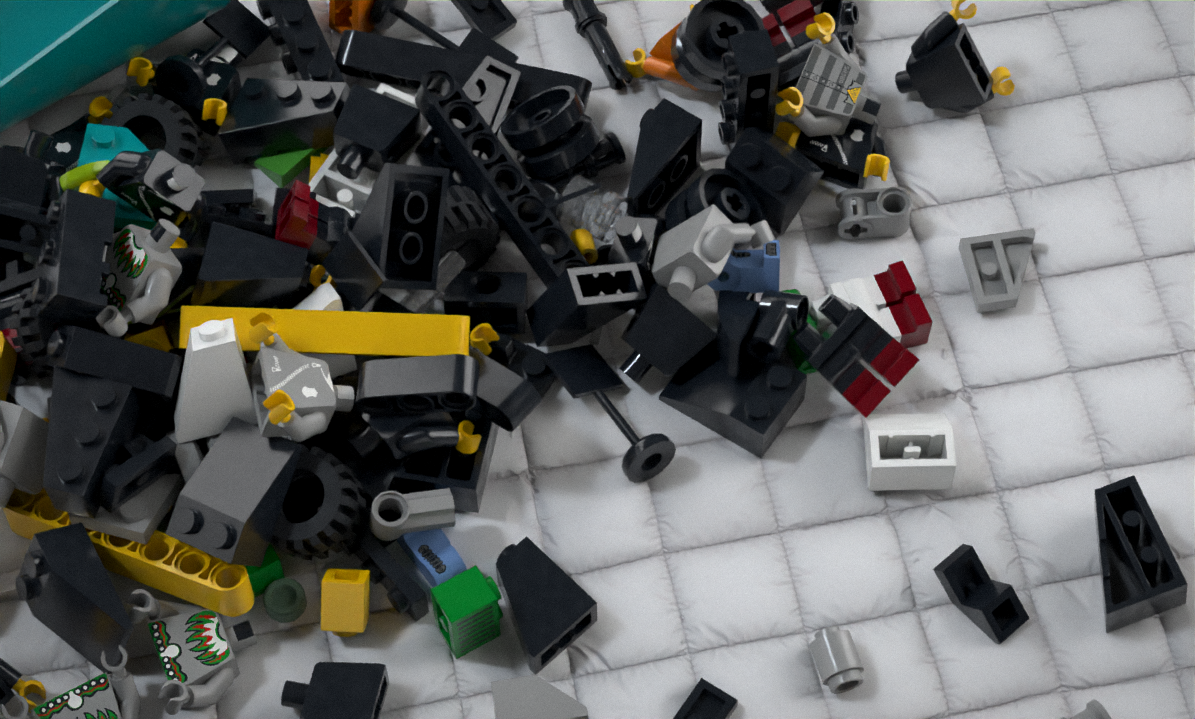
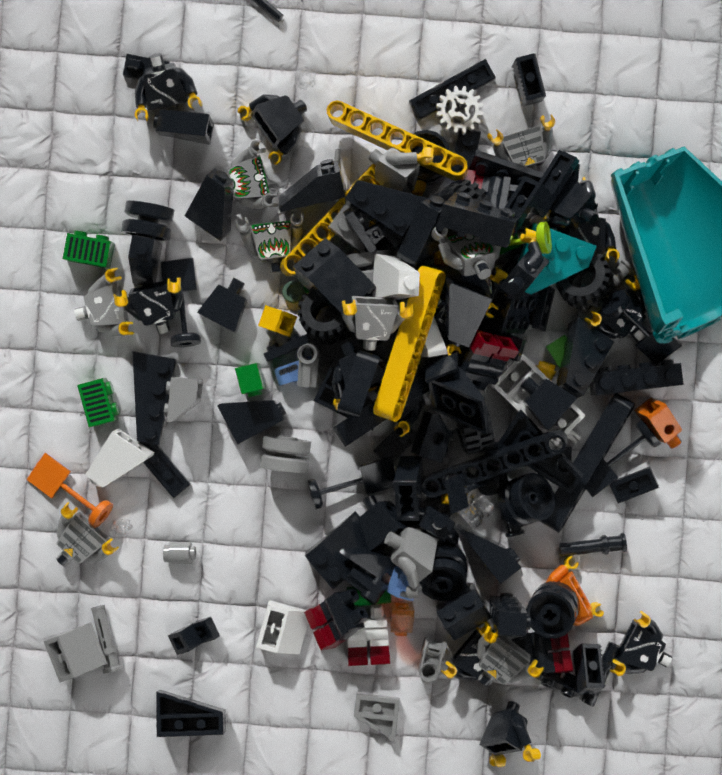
camera: 100 degrees right, 30 degrees up
none -> light grey wheel [260,436,311,473]
none -> clear orange slope [390,602,415,636]

